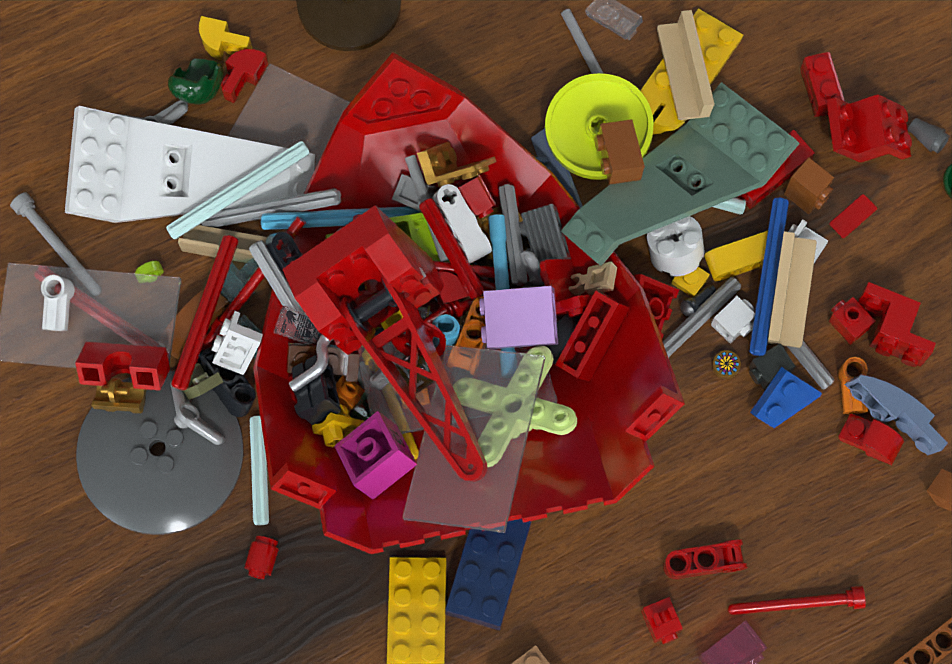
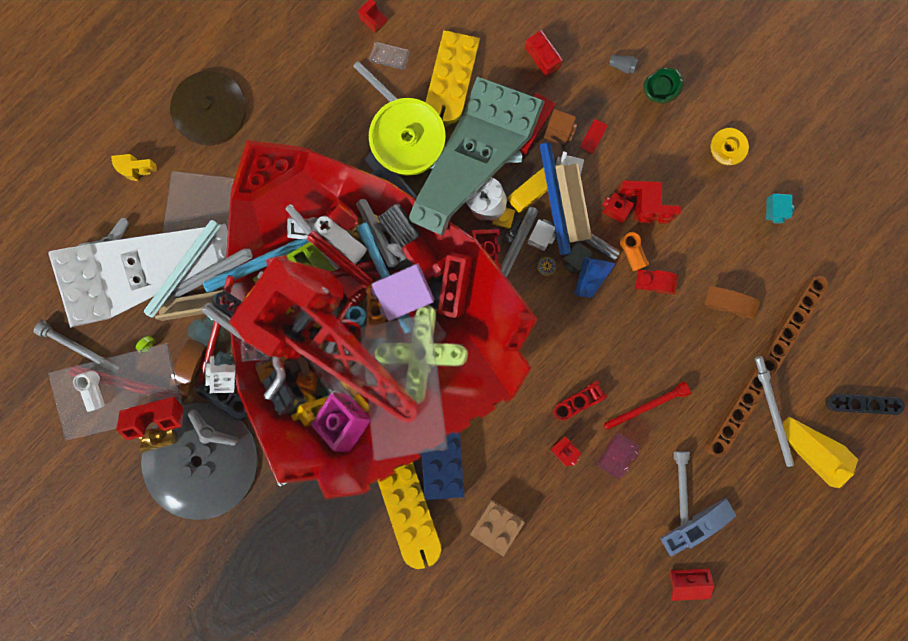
camera: 20 degrees left, 10 degrees up
dark green piece [168,58,223,105] -> none
red axle [171,235,239,390] -> none
olive bracket [183,363,223,400] -> none
red brick [221,49,268,103] -> none
red brick [244,536,279,580] -> none
pearl gold bracket [417,142,496,187] -> none
tan plate [569,262,617,296] -> none
dark orange brick [594,119,645,185] -> none
tan panel [657,10,714,120] -> none
red bracket [827,94,912,163] -> none
sand blue slope [845,375,948,455] -> none

